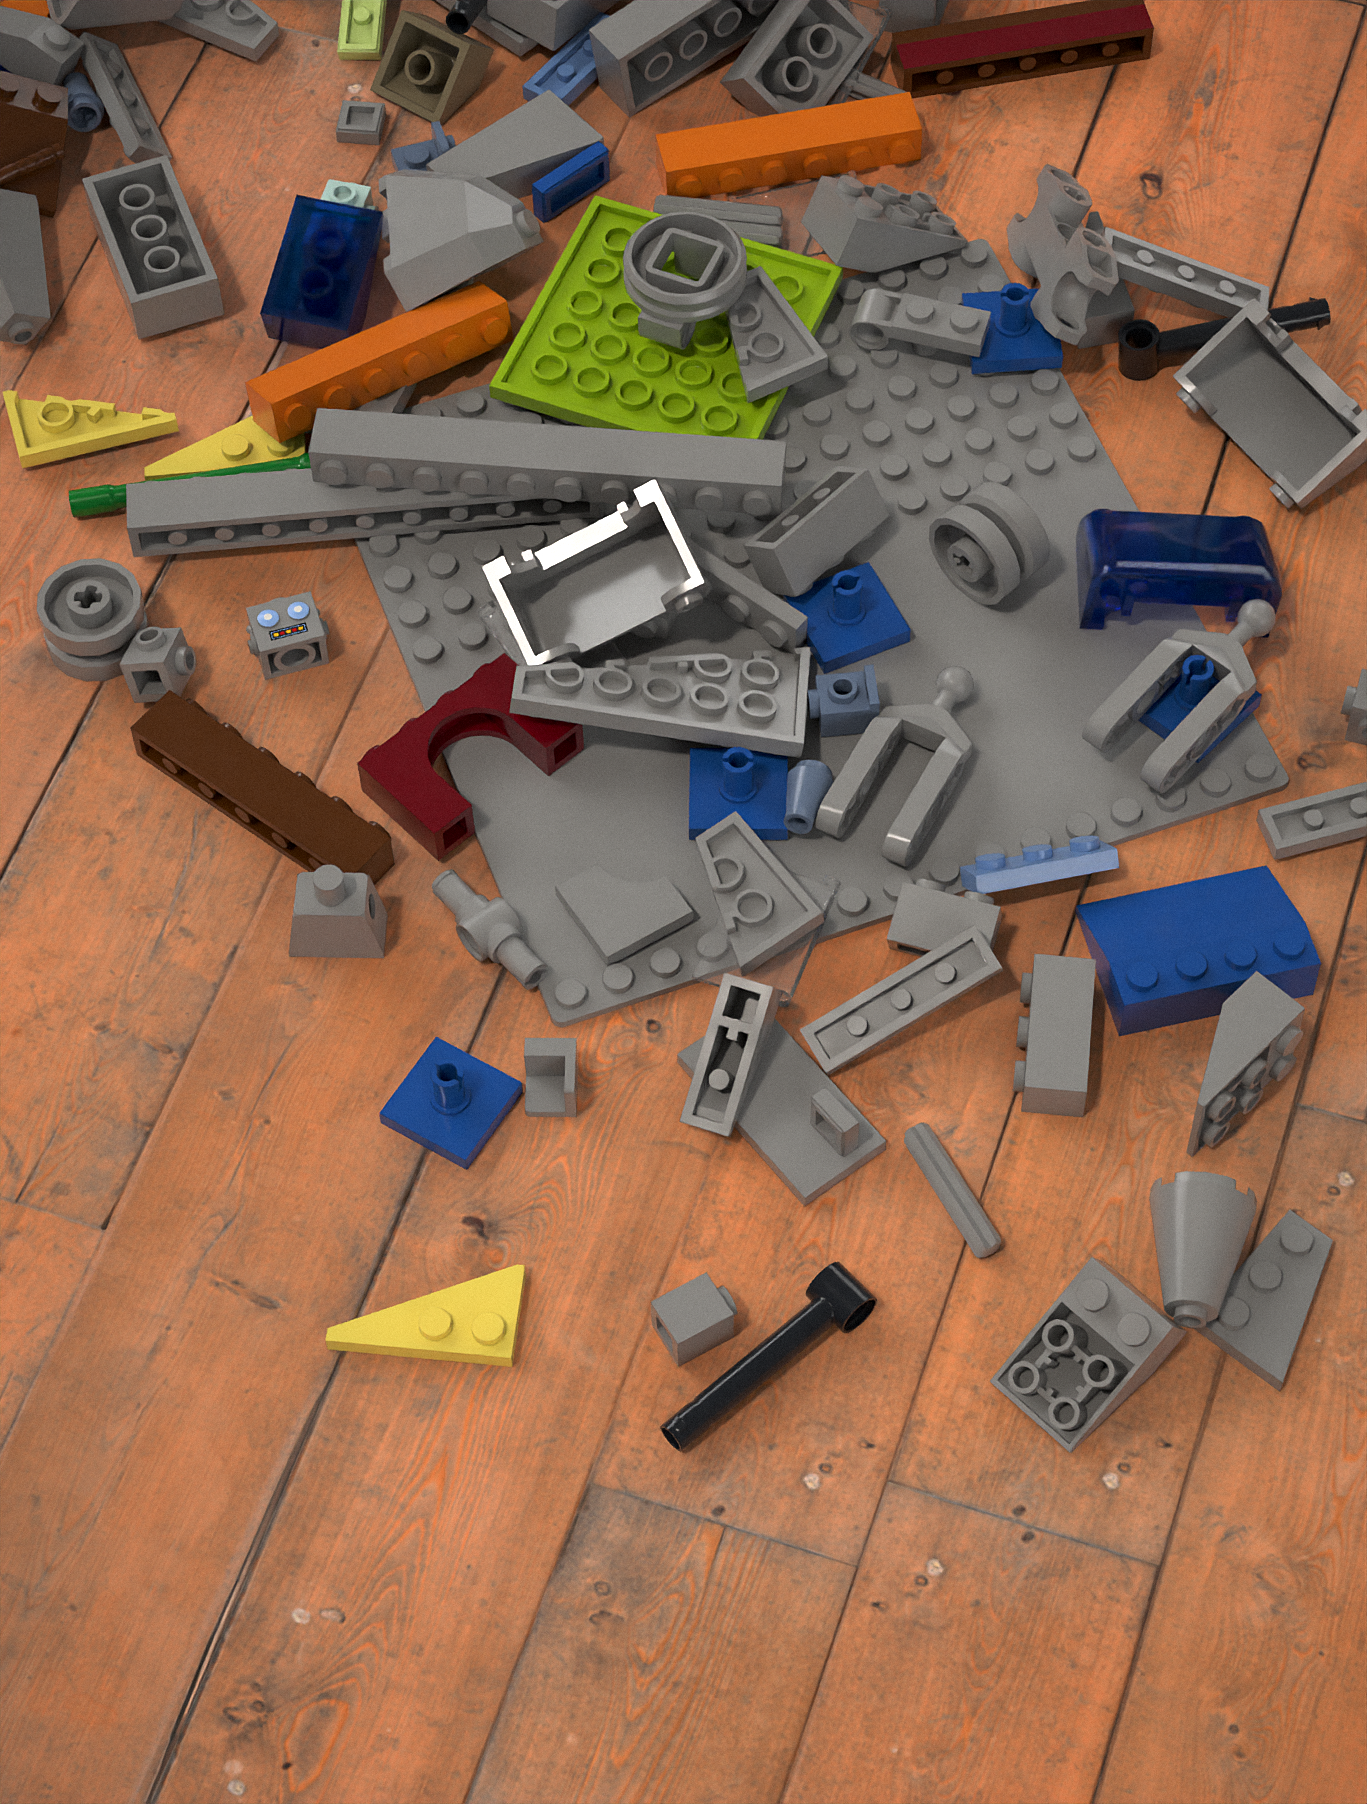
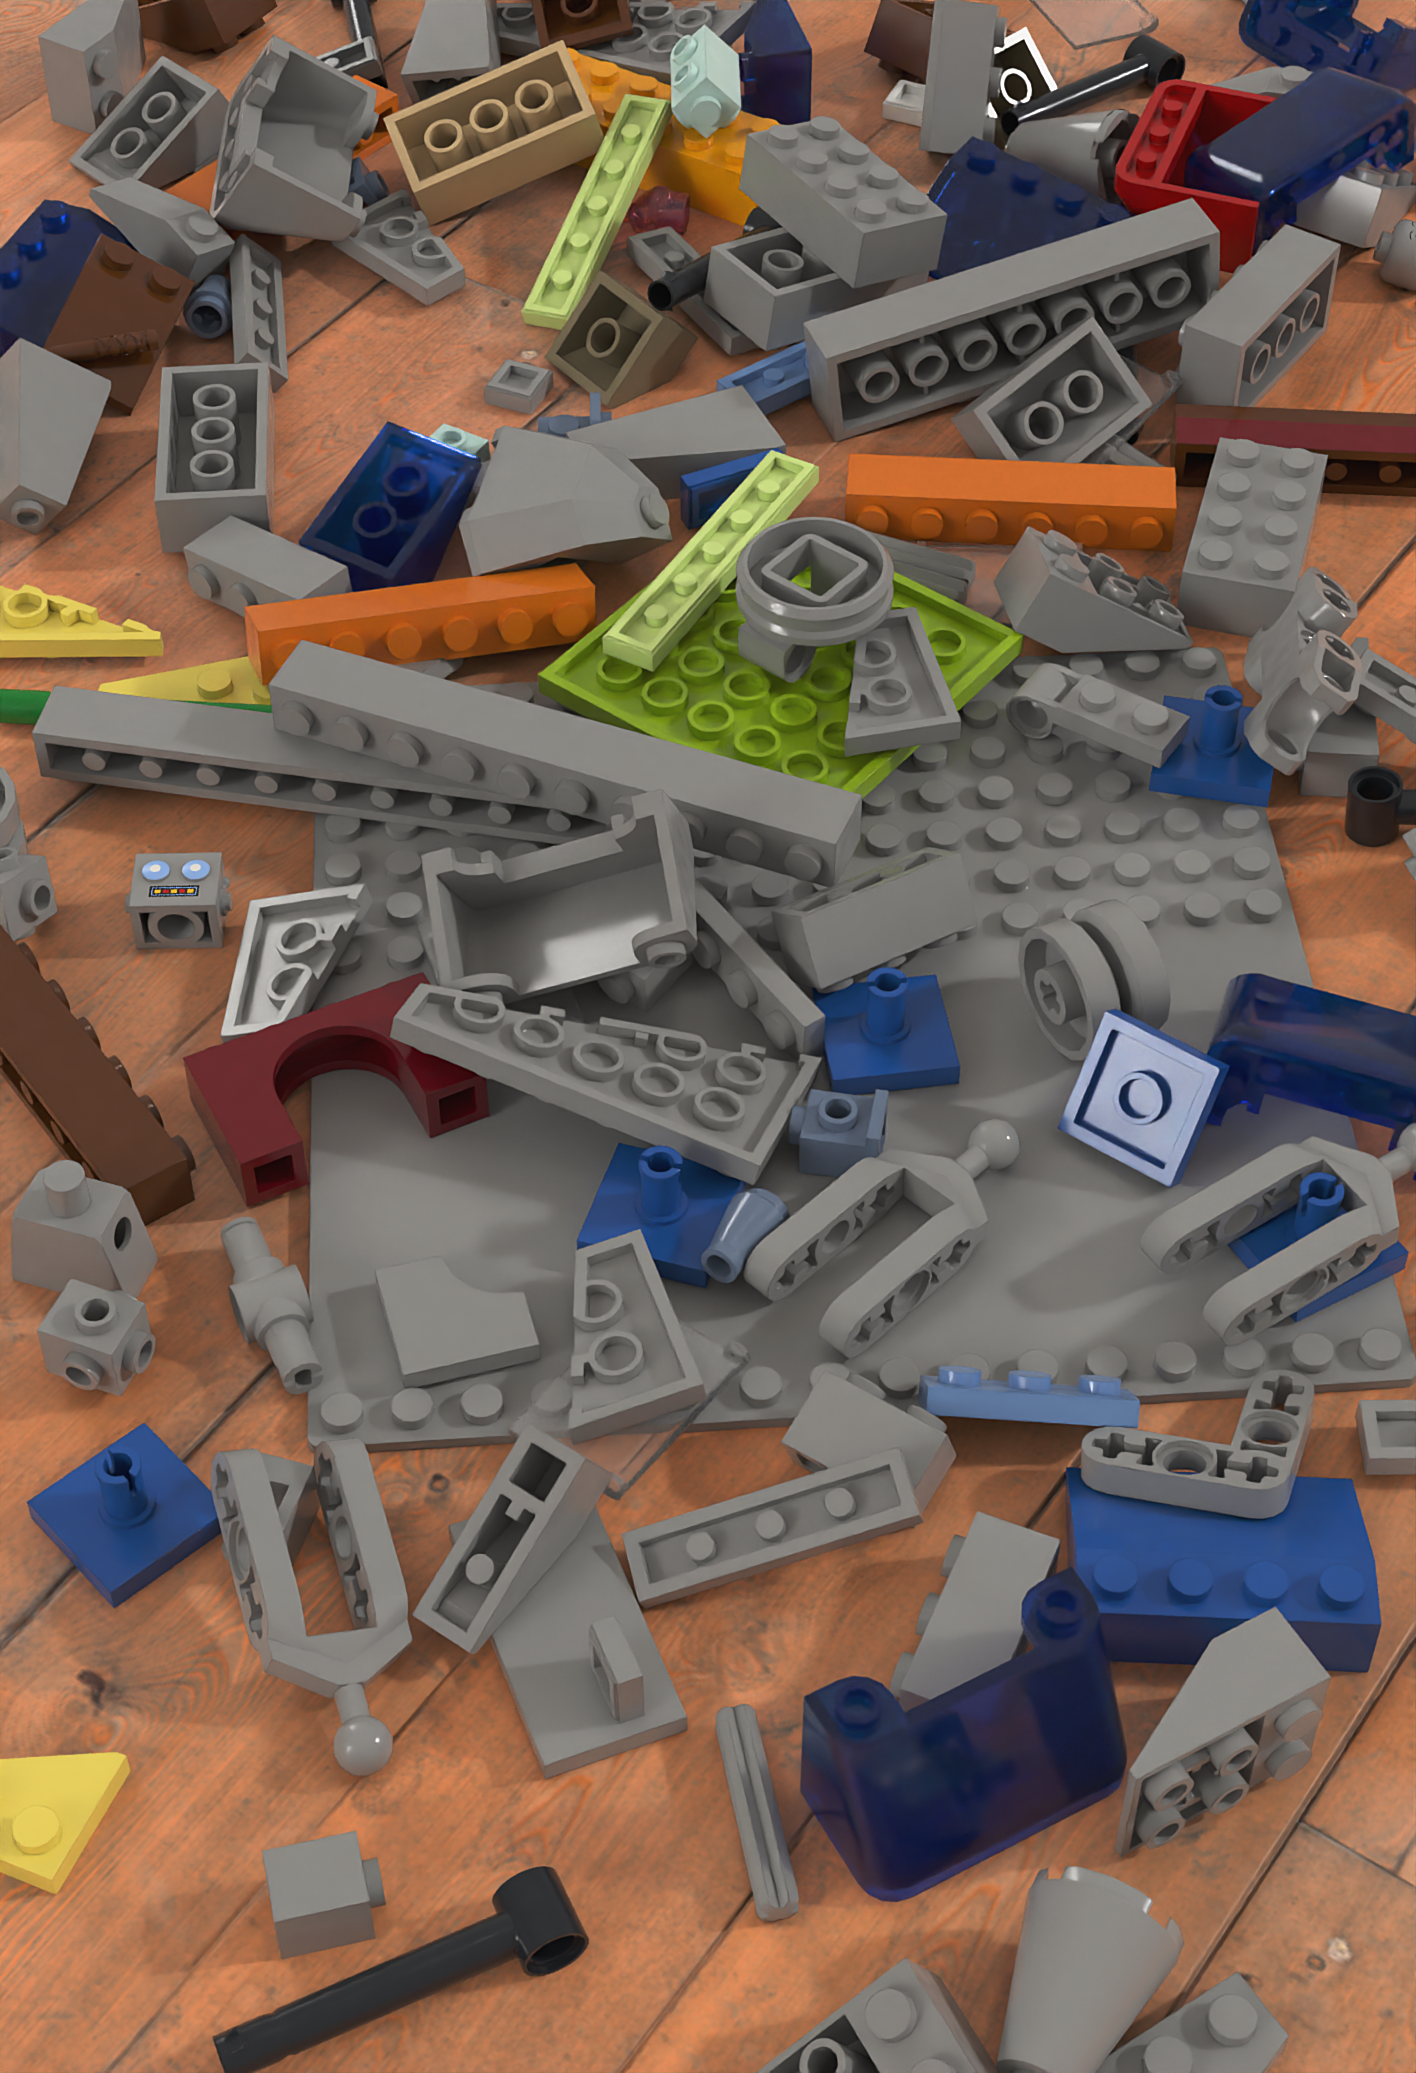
camera: 15 degrees right, 10 degrees down
none -> light grey brick [37,1279,156,1397]
none -> light grey brick [183,515,353,617]
none -> light grey piece [211,1438,413,1777]
none -> light grey wing [220,883,374,1043]
none -> yellowish green tile [602,450,819,672]
none -> clear blue windscreen [800,1566,1127,1902]
none -> tile [1057,1008,1230,1187]
none -> light grey beam [1081,1369,1315,1519]
none -> light grey brick [1177,437,1328,637]

